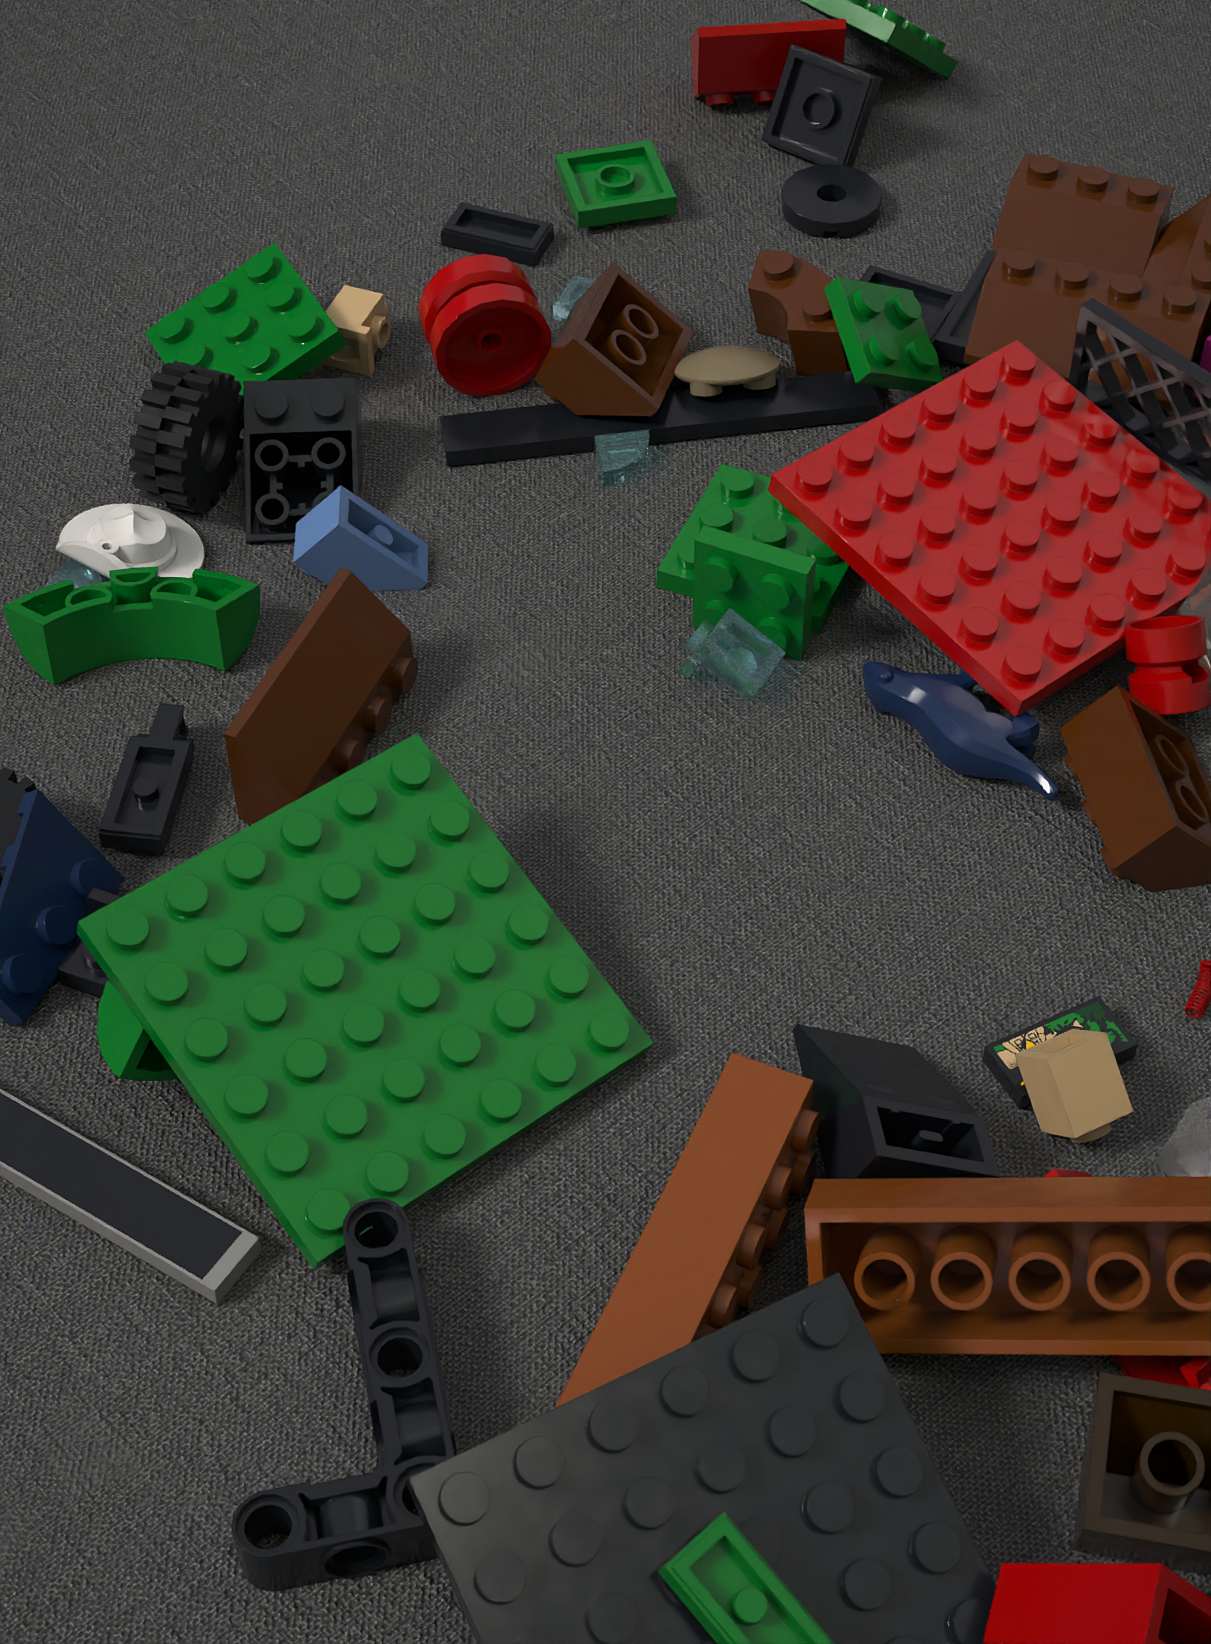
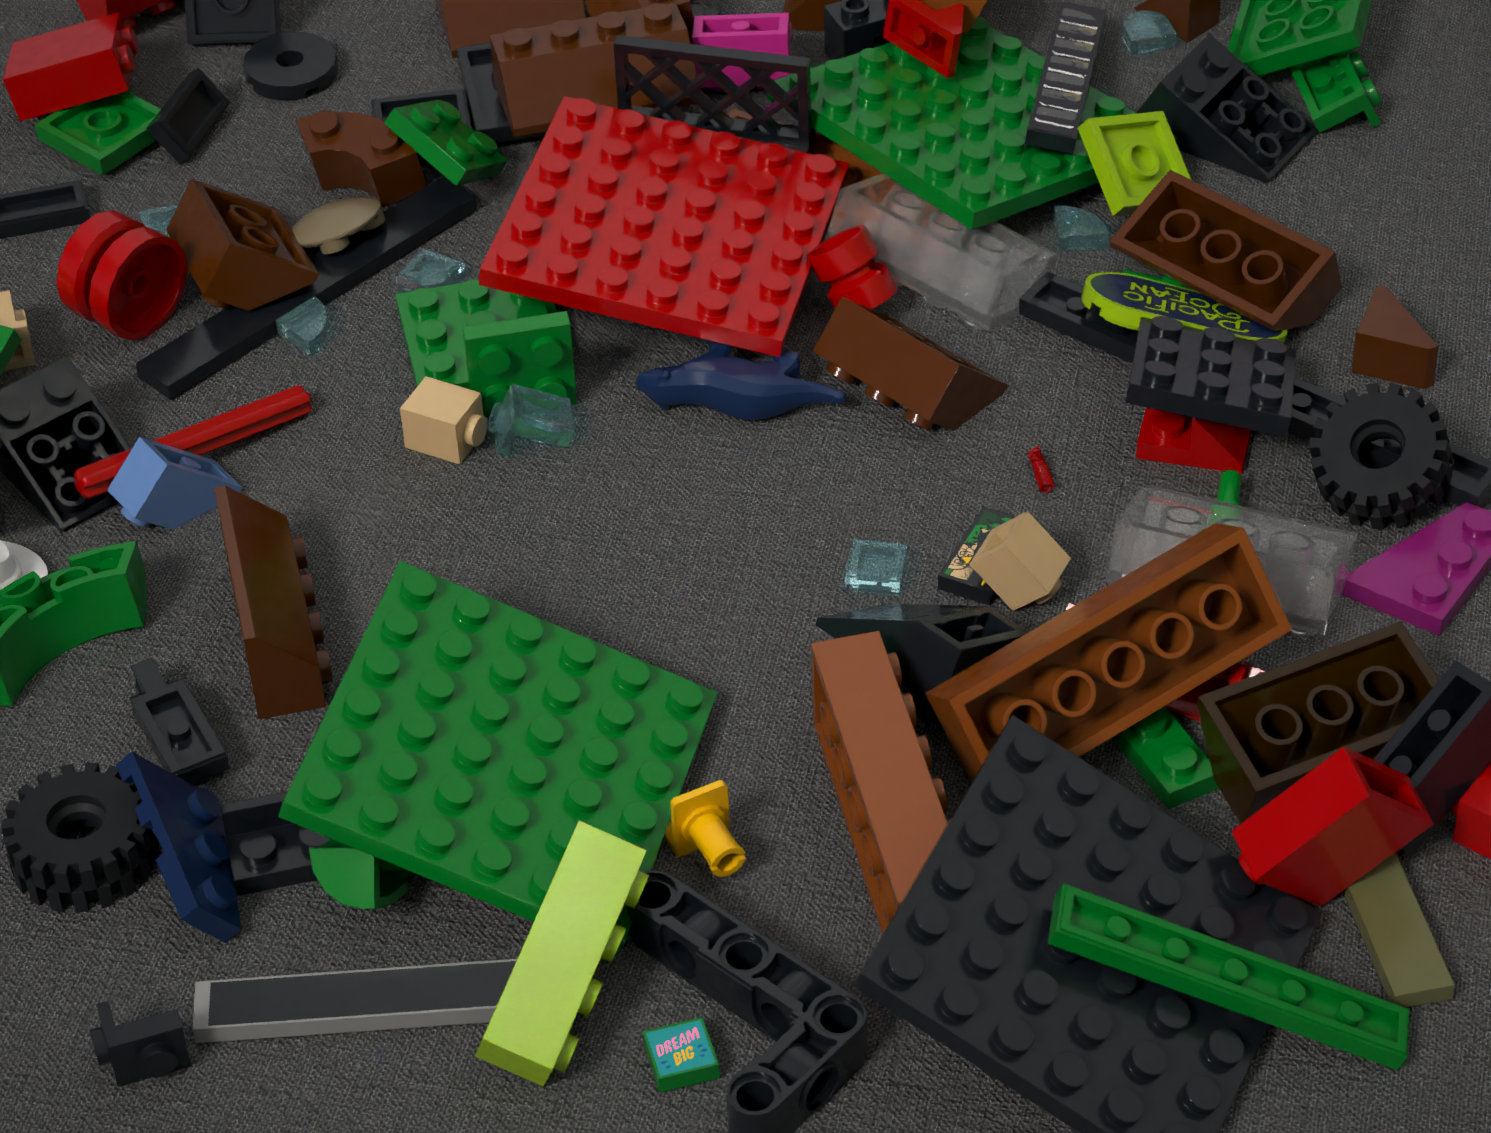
camera: 35 degrees left, 5 degrees down
none -> red brick [3,12,139,122]
none -> red axle [74,385,311,499]
none -> black tile [146,67,230,164]
none -> clear light blue tile [396,249,467,292]
none -> tan brick [400,376,488,464]
none -> lime brick [475,821,649,1087]
none -> tile [642,1017,720,1093]
none -> yellow bracket [664,780,746,877]
none -> clear light blue tile [845,539,908,596]
none -> green plate [1112,706,1219,809]

